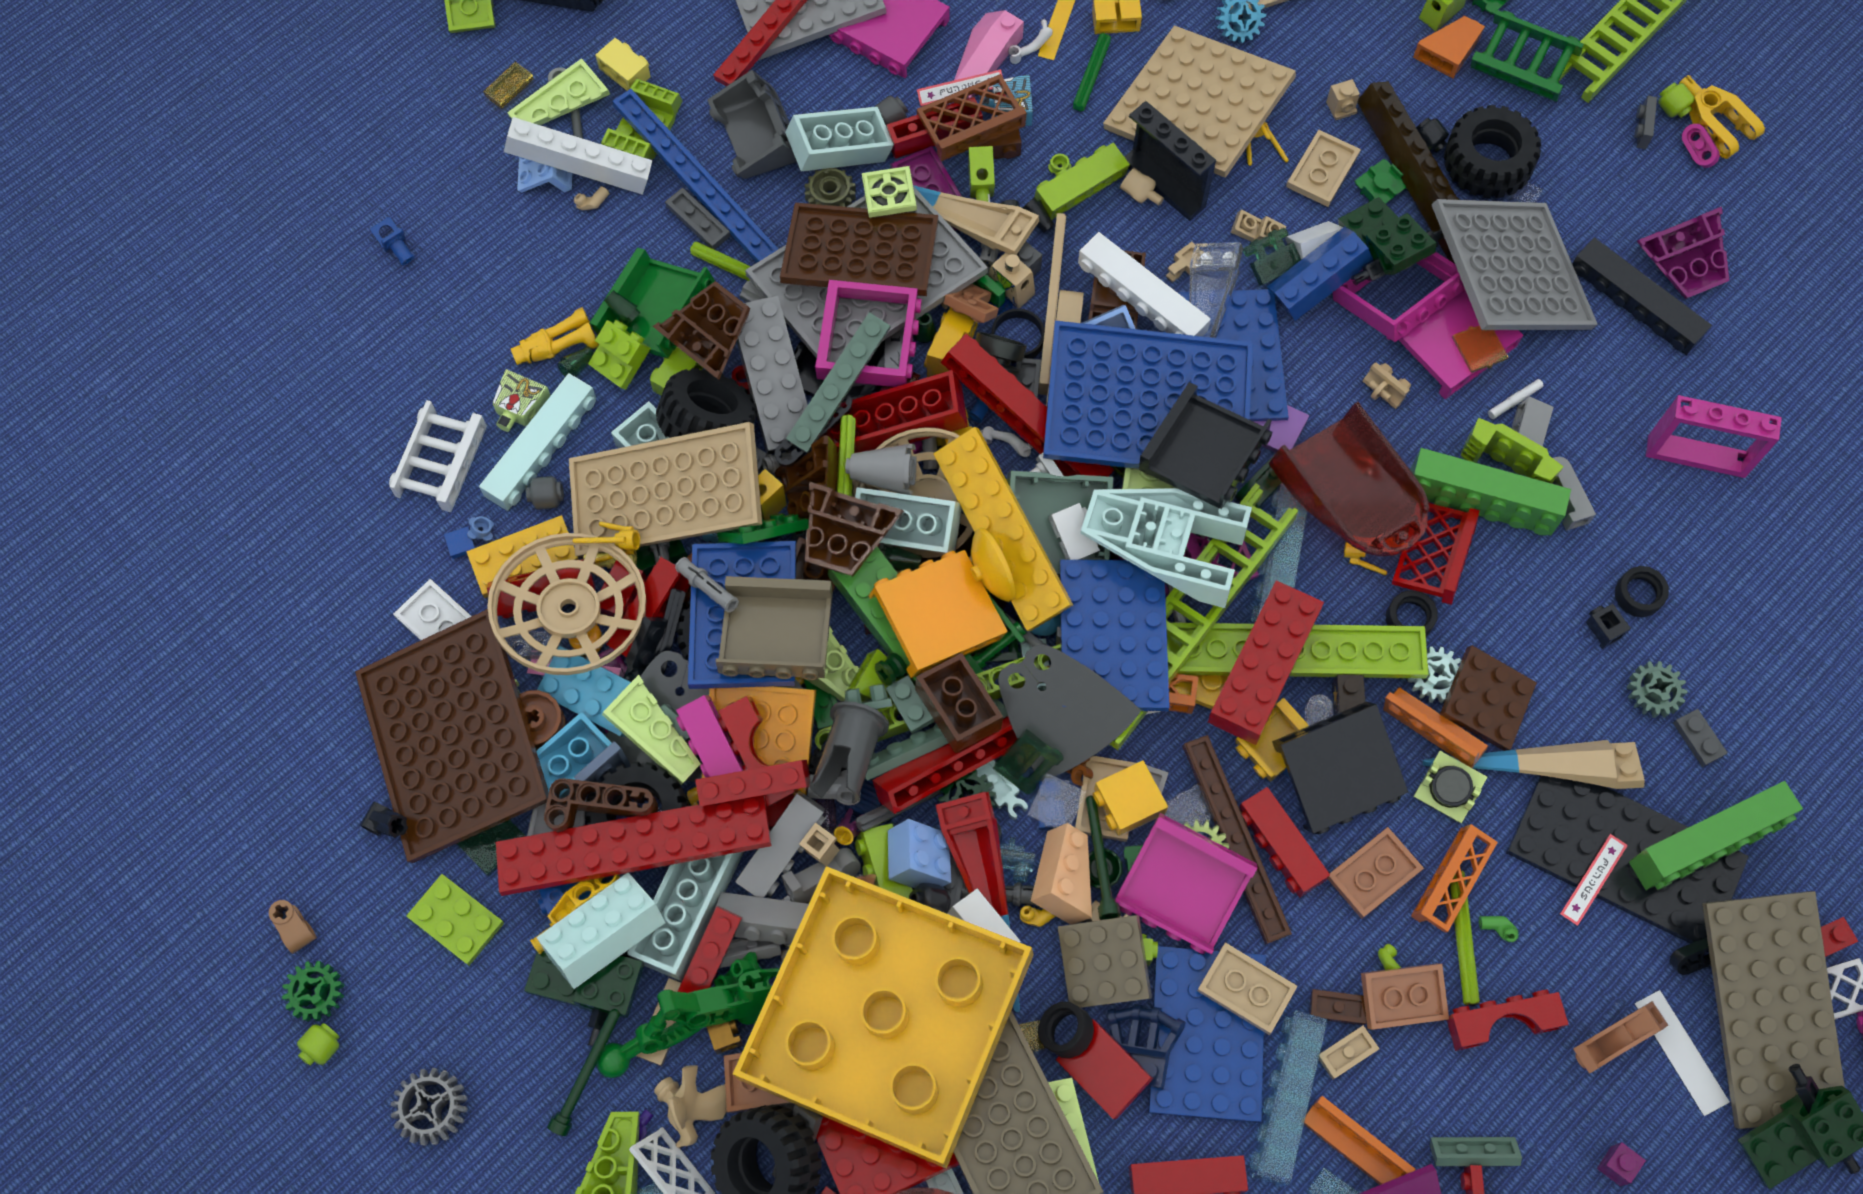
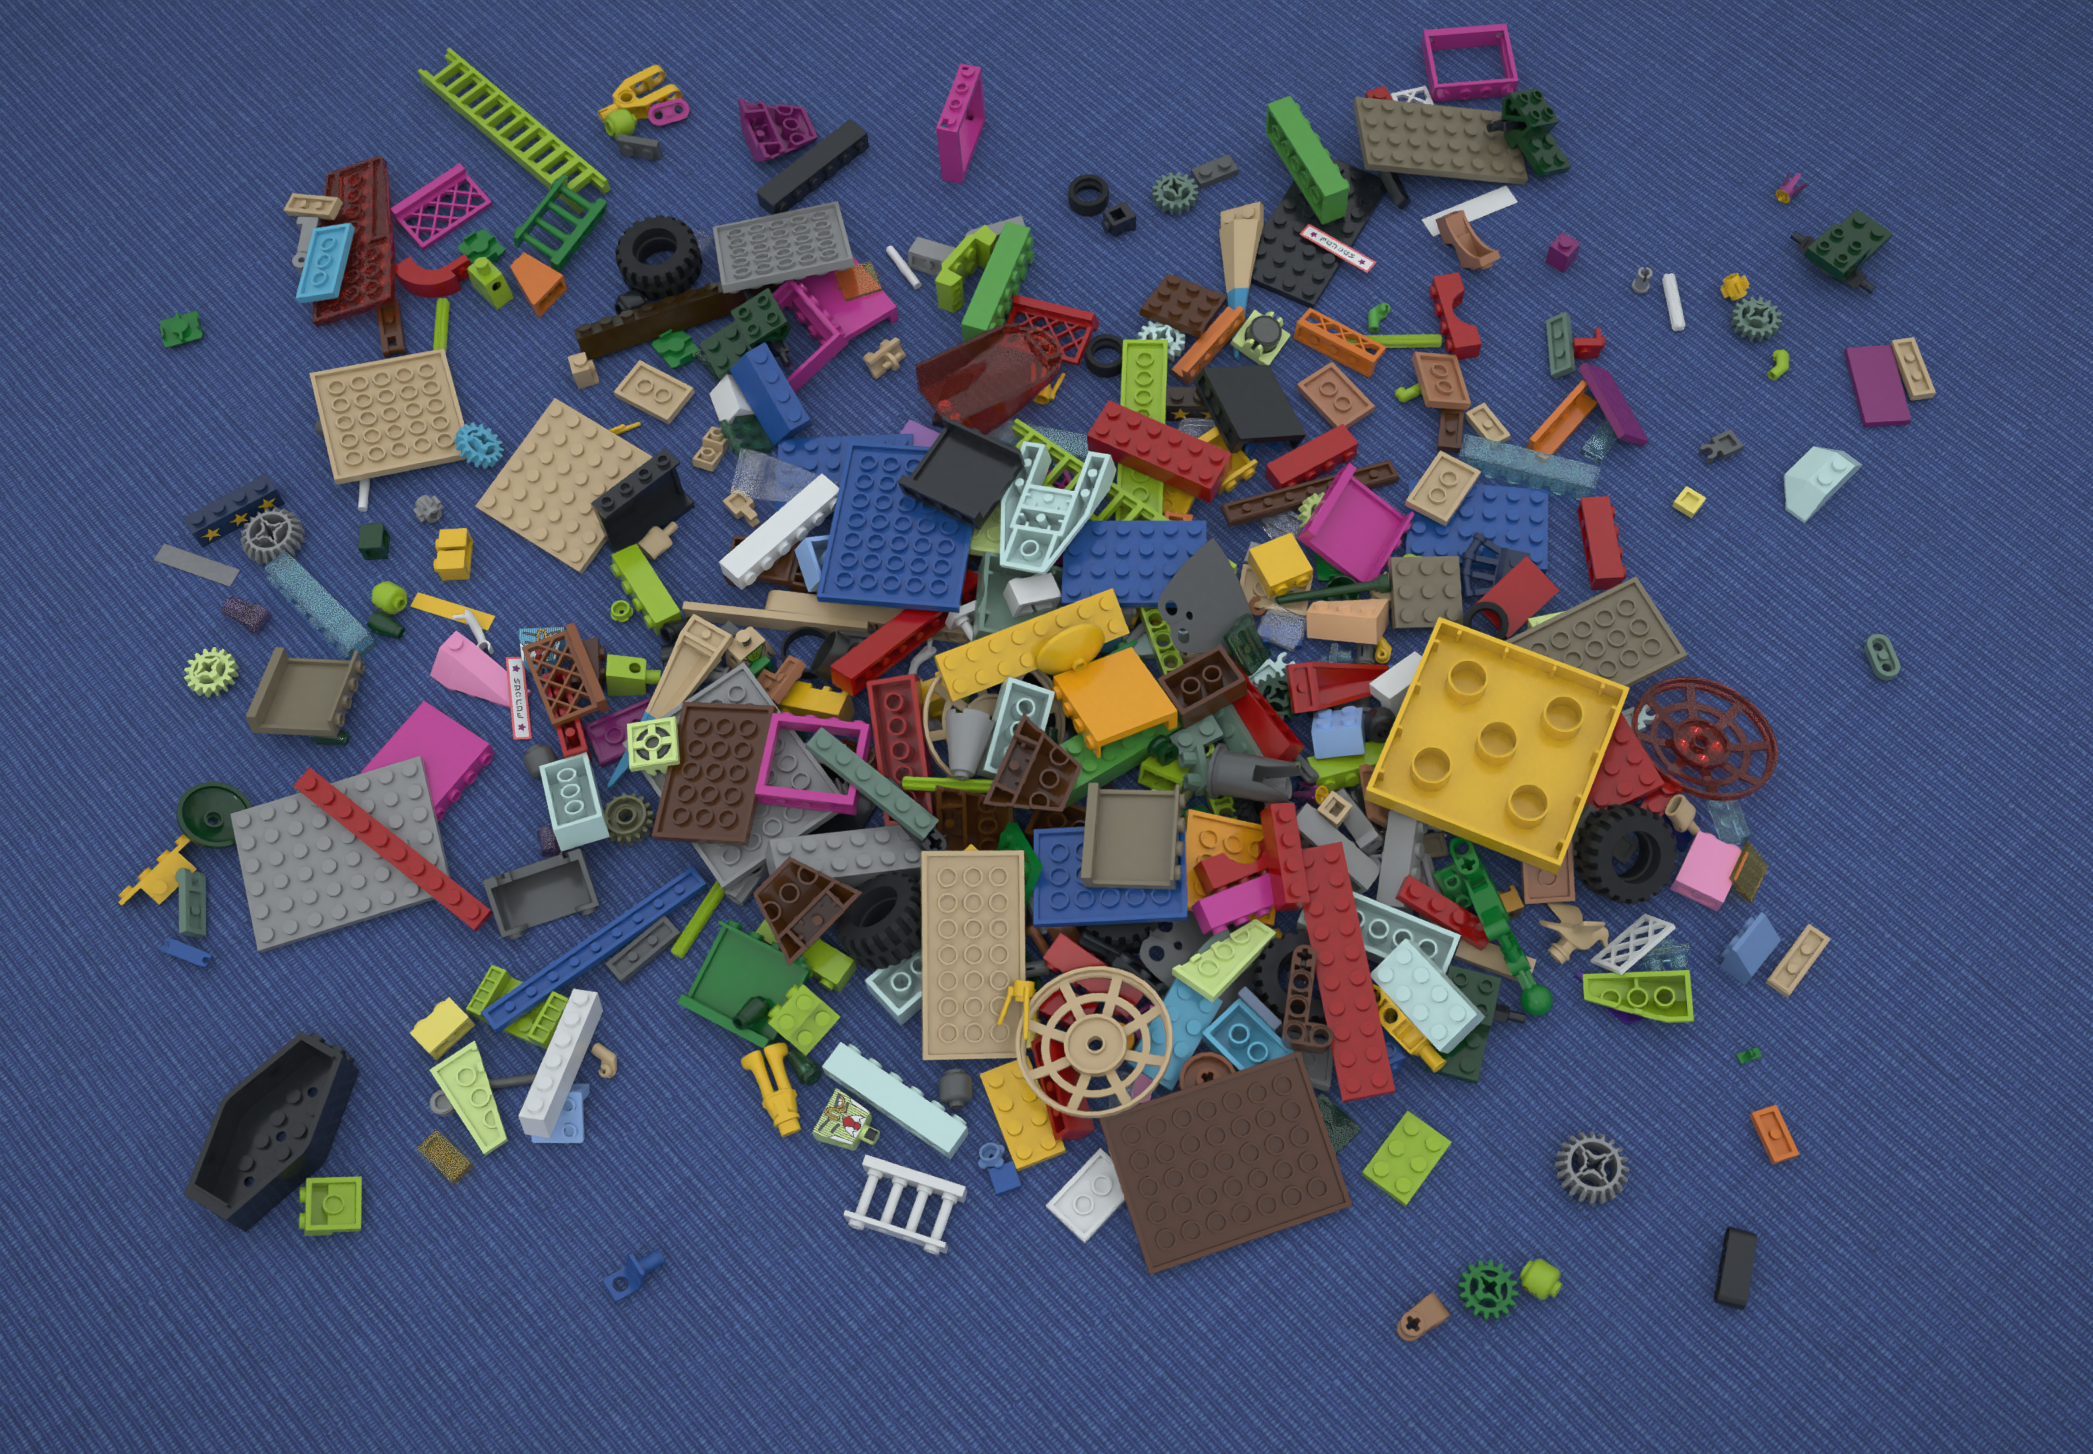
camera: 85 degrees left, 5 degrees down
black piece [360,801,408,838] -> none
dark green piece [547,1009,620,1136] -> none
light grey pin [675,557,739,612] -> none
green axle [1073,33,1111,112] -> none

